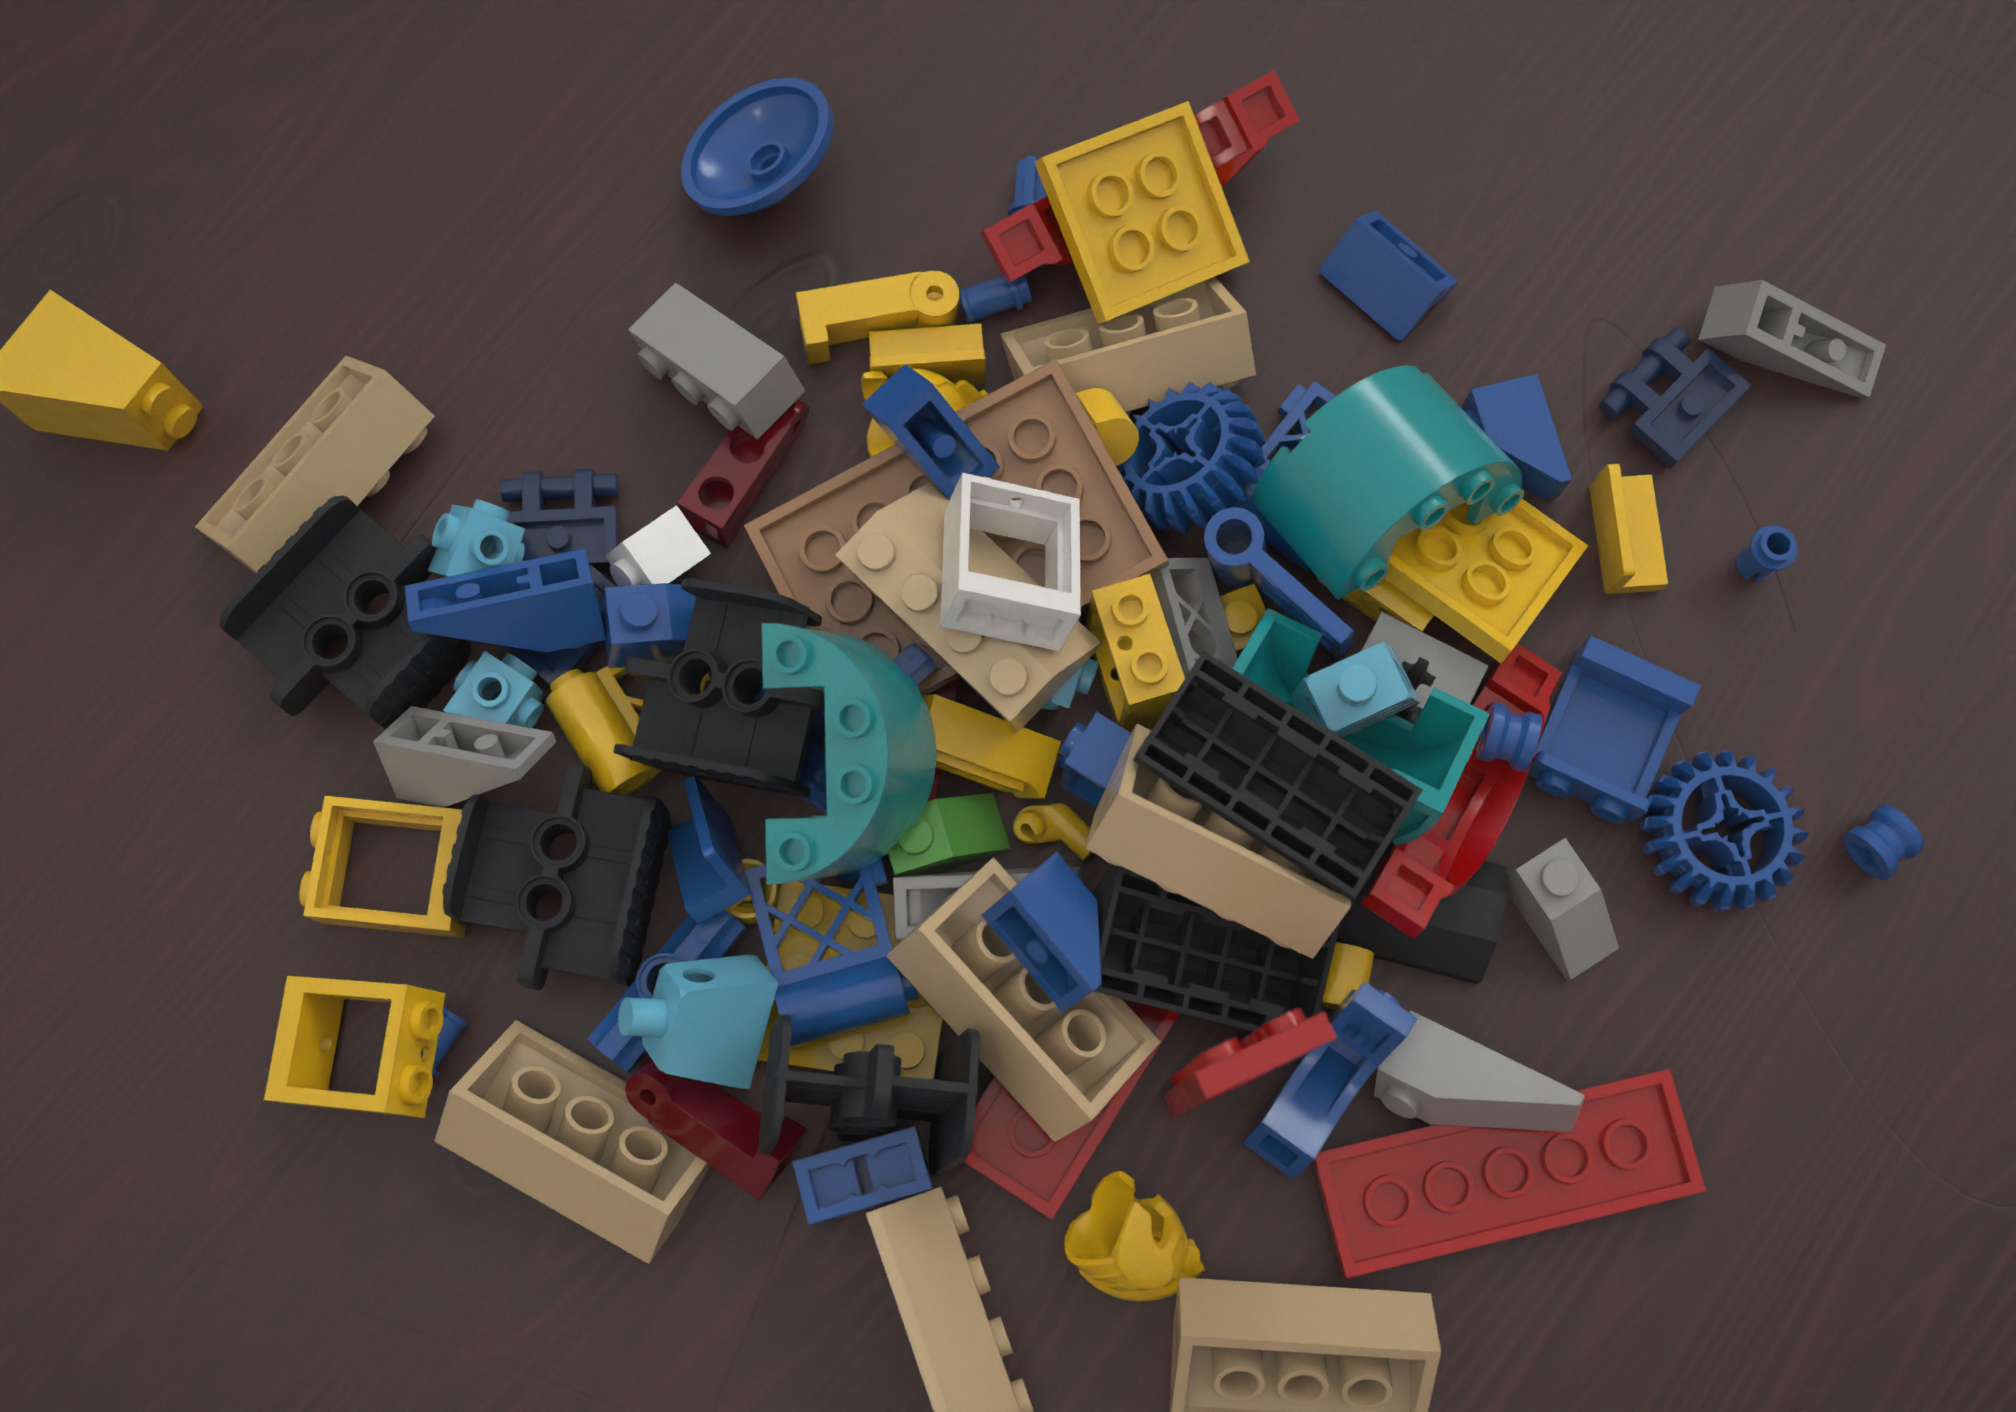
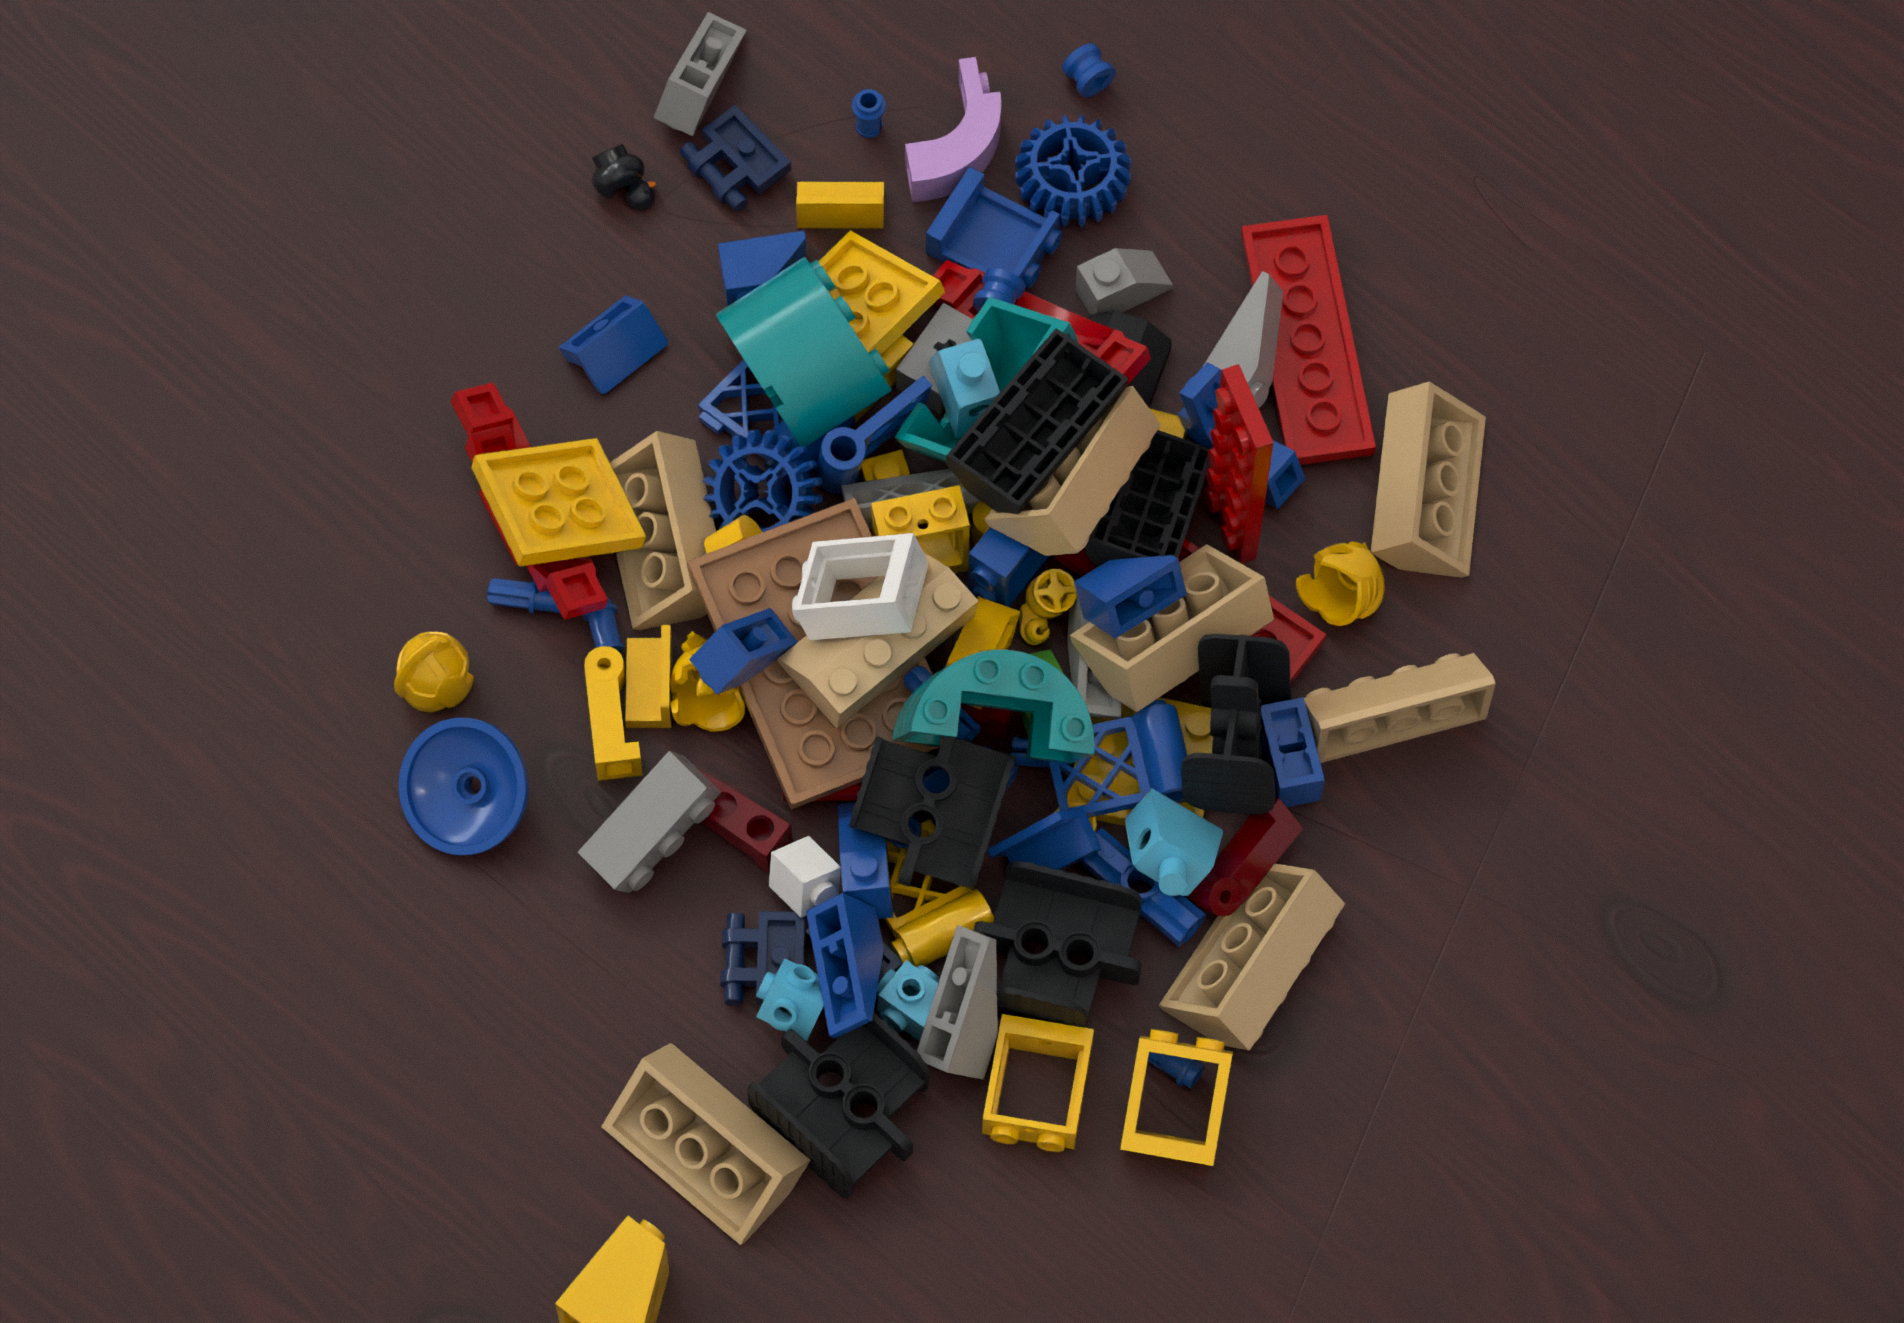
camera: 85 degrees left, 10 degrees down
none -> yellow helmet [394,631,474,713]
none -> black animal [592,144,657,211]
none -> lavender arch [905,57,1001,203]
none -> yellow wheel [1026,569,1077,619]

